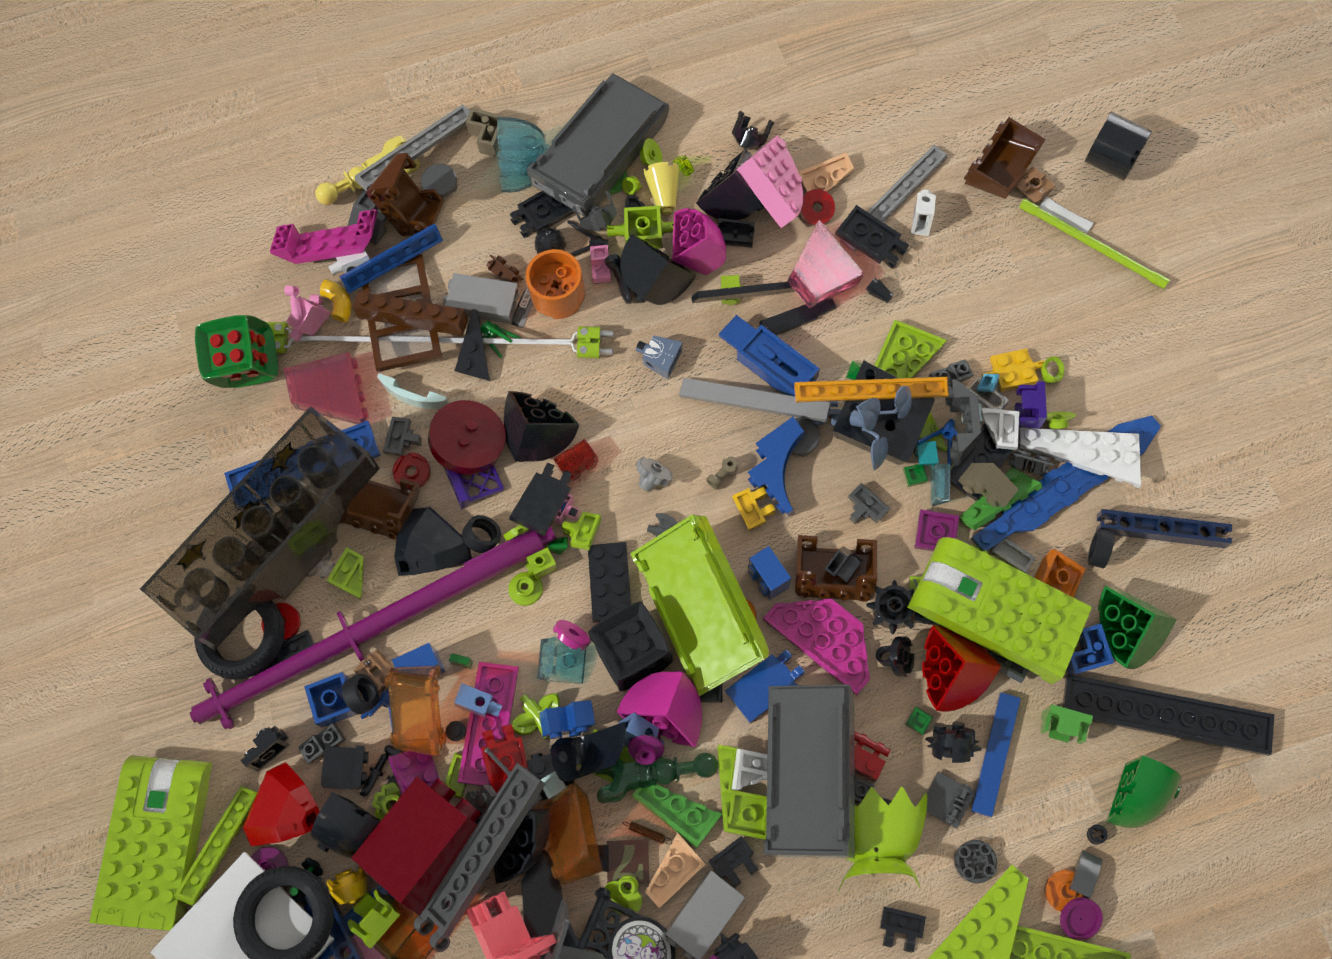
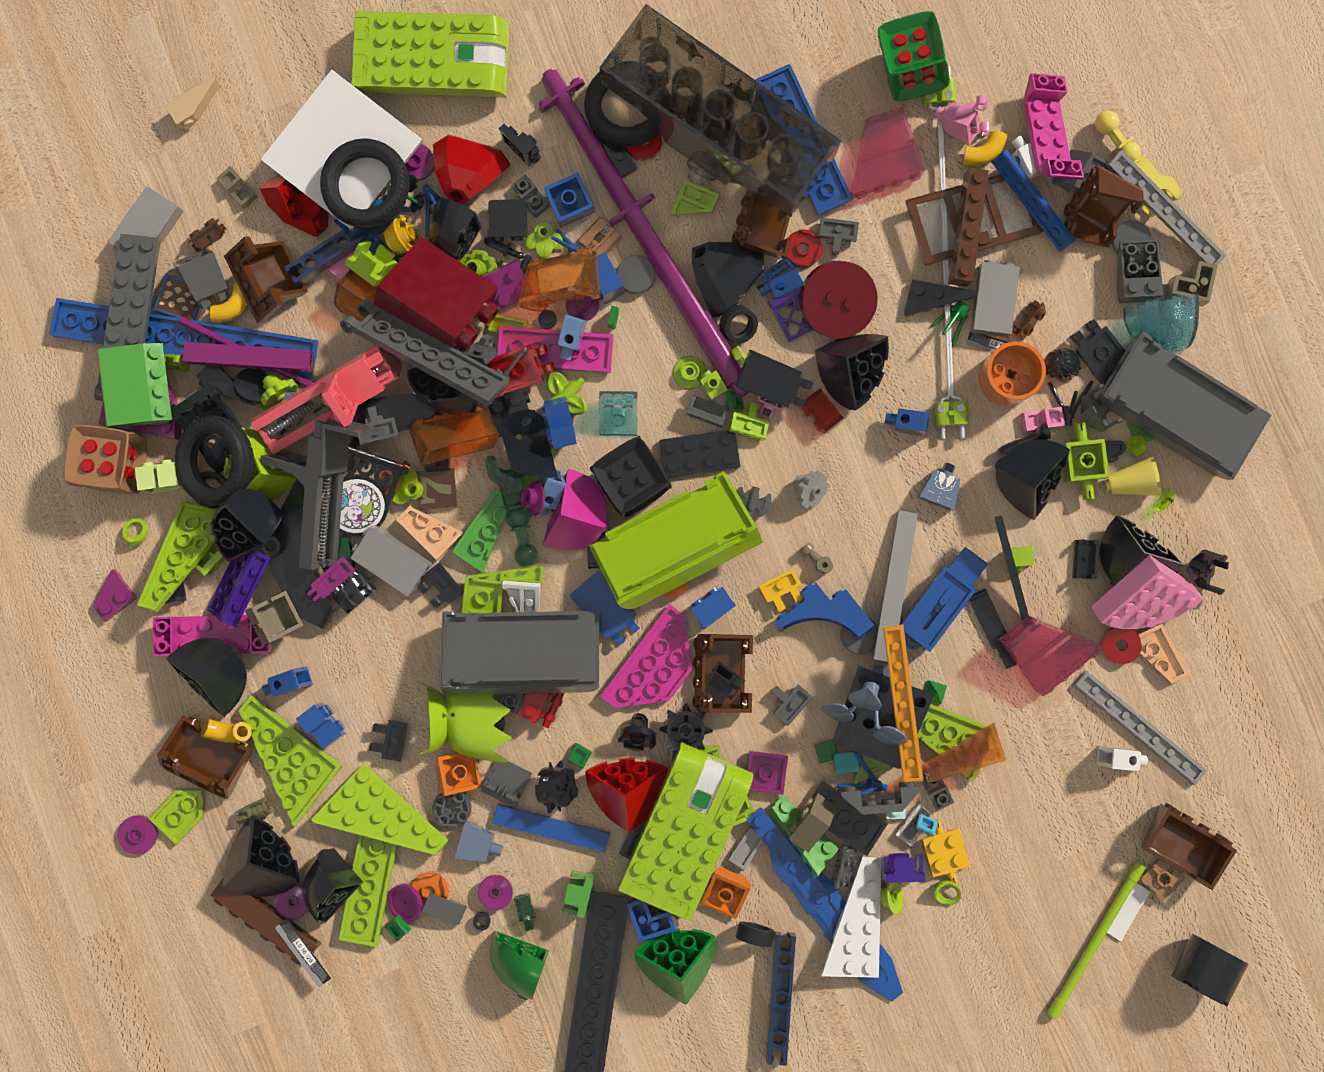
camera: 85 degrees right, 15 degrees up
lime tile [174,786,258,906] -> none
black tyre [342,674,379,714] -> none
light aqua slope [377,373,449,409] -> none
light aqua plate [541,771,567,799] -> none
dark pink tile [553,620,591,651] -> none
reddish brown piece [623,821,672,844] -> none
lime piece [640,138,663,166] -> none
dark pink brick [672,208,726,275] -> none
black tile [835,205,909,269] -> none
black cone [866,277,894,303] -> none
clear light blue slope [931,463,950,506] -> none
white wing [981,408,1019,450] -> none
none -> dark grey hinge [358,406,398,445]
none -> green tile [385,915,411,942]
none -> blue plant [422,184,441,238]
none -> orange slope [435,753,482,796]
none -> sand blue torso [454,820,503,862]
none -> magenta piece [478,875,513,910]
none -> clear green hinge [513,893,536,931]
none -> lime plate [526,222,564,260]
none -> magenta piece [565,288,599,321]
none -> dark grey tile [617,255,655,294]
none -> dark grey hinge [686,395,729,428]
none -> blue torso [756,257,804,298]
none -> blue torso [884,409,929,437]
none -> clear orange wedge [922,723,1006,783]
none -> dark grey slope [1117,240,1163,303]

